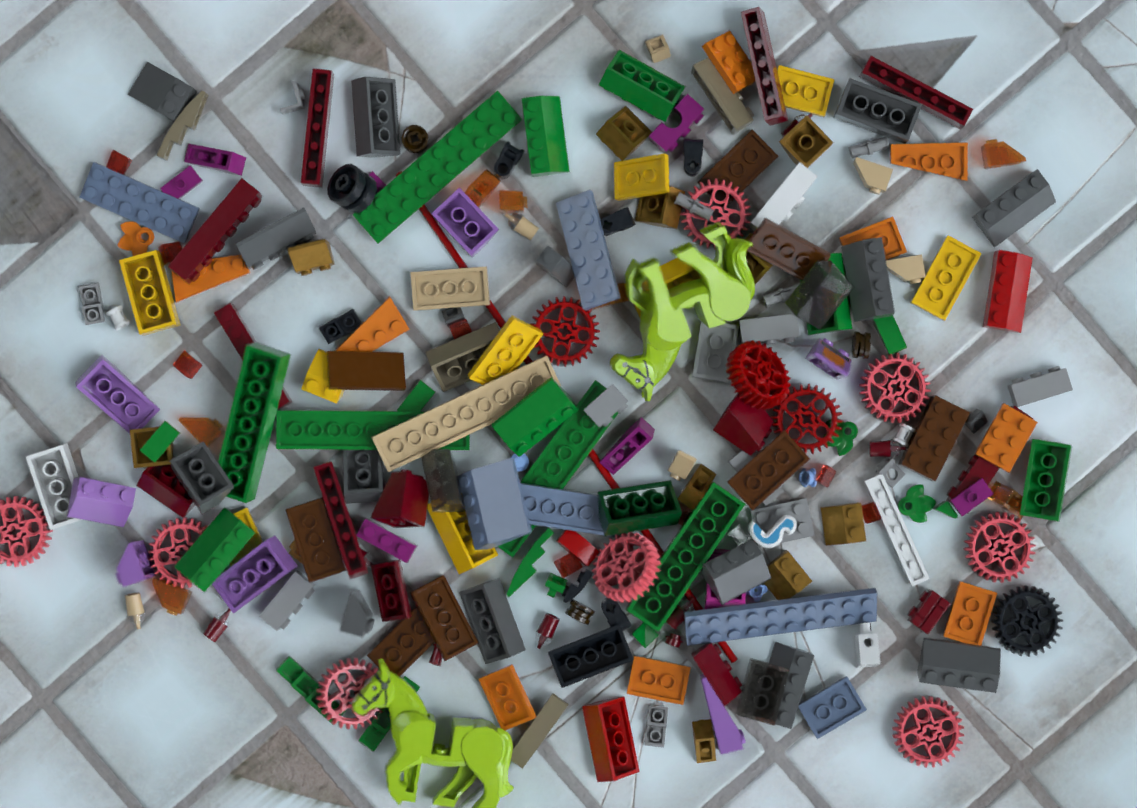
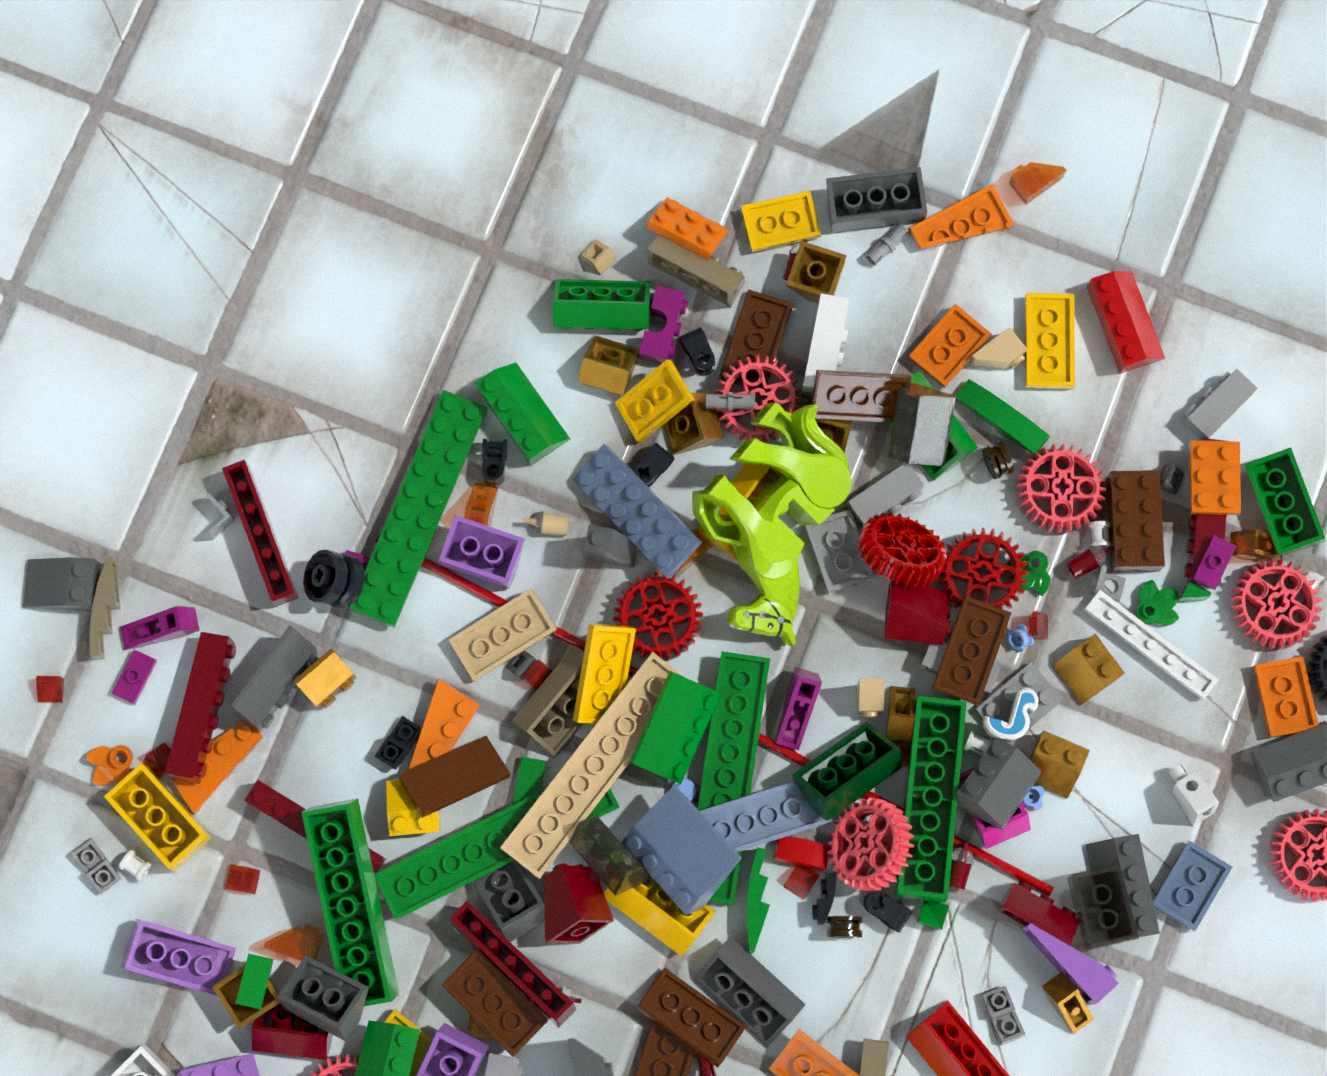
camera: 30 degrees left, 10 degrees down
sand blue plate [79,162,200,243] -> none
dark grey slope [351,76,401,157] -> none
magenta arch [356,518,418,563] -> none
dark red slope [371,559,412,622] -> none
dark brown wheel [401,125,429,153] -> none
clear orange slope [499,190,528,214] -> none
dark red piece [535,613,560,649] -> none
green tile [545,572,568,598] -> none
black slope [548,624,634,688] -> none
light grey brick [584,384,628,427] -> none
orange plate [627,655,691,705] -> none
dark red plate [665,633,683,648] -> none
sand blue plate [684,588,877,646] -> none
brick [741,6,788,126] -> none
light grey pin [762,283,803,307] -> none
medium lavender slope [805,338,852,380] -> none
dark grey slope [841,237,895,322] -> none
tan slope [853,157,893,195] -> none
dark red brick [859,56,973,129] -> none
clear red slope [862,501,882,524] -> none
dark red brick [907,589,951,635] -> none
dark grey slope [972,169,1056,248] -> none

